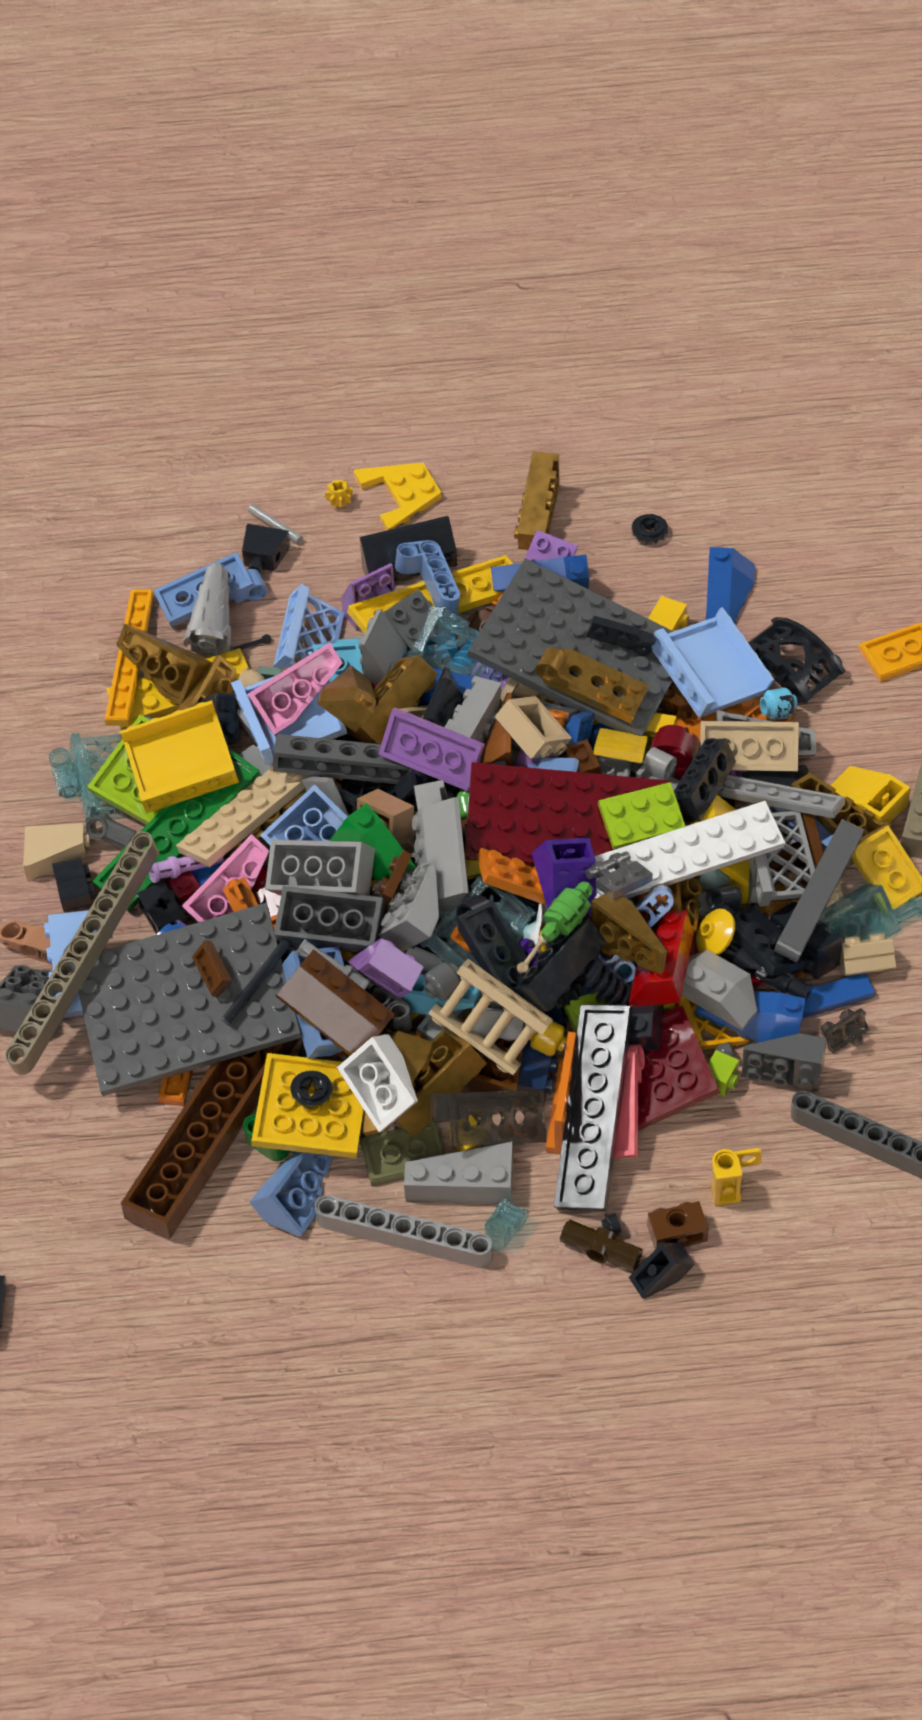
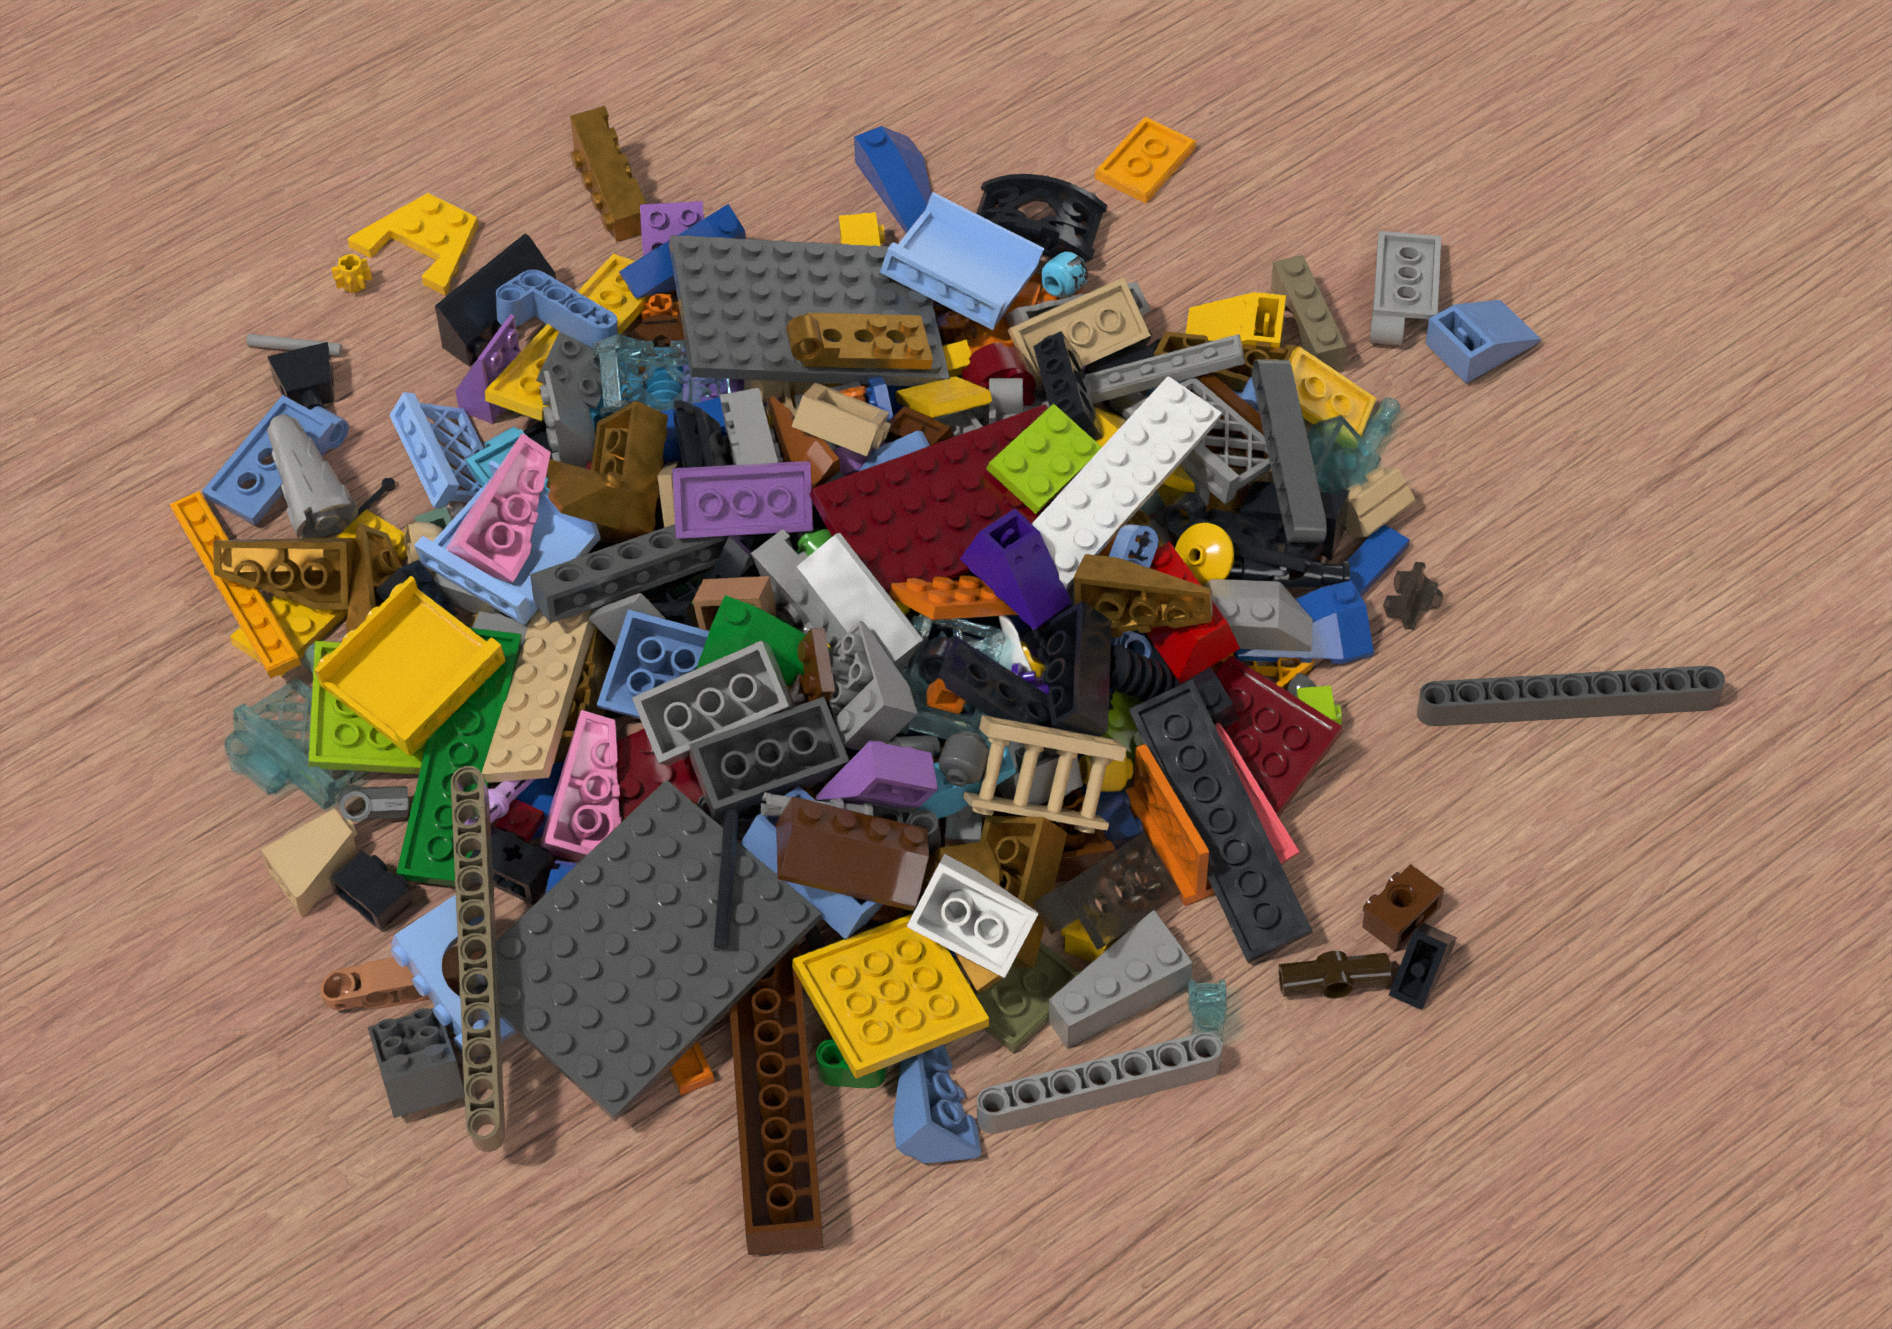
camera: 35 degrees left, 0 degrees up
reddish brown plate [192,940,232,997] -> none
orange hinge [222,877,258,912] -> none
black gear [290,1070,332,1109] -> none
tan hinge [517,935,548,973] -> none
bright green piece [541,882,593,942] -> none
flat silver plate [585,851,653,900] -> none
black hinge [586,616,656,656] -> none
black plate [601,1213,622,1235] -> none
black gear [632,514,668,544] -> none
yellow piece [711,1148,762,1206] -> none
dark grey slope [742,1033,827,1092] -> none

